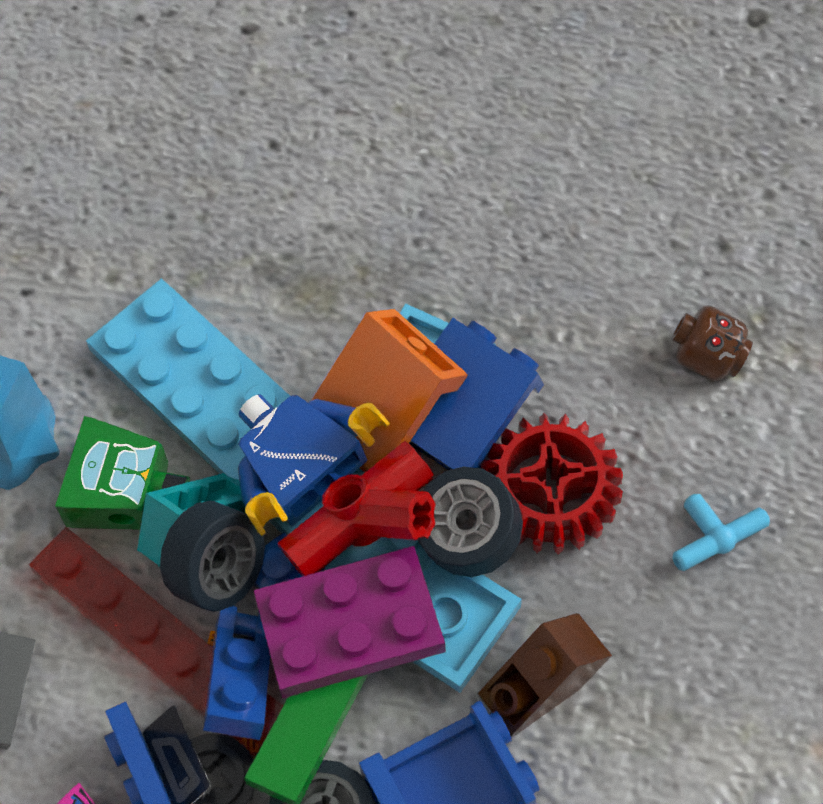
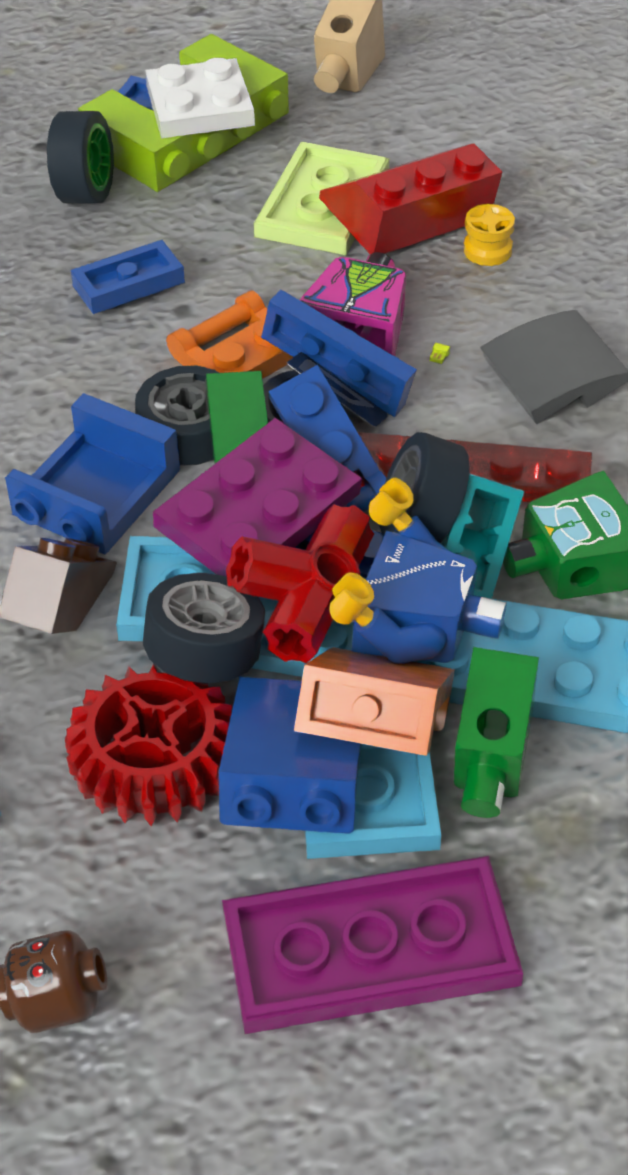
camera: 145 degrees right, 15 degrees down
none -> magenta tile [222,856,524,1034]
none -> neon yellow piece [430,342,450,364]
none -> green torso [454,647,539,818]

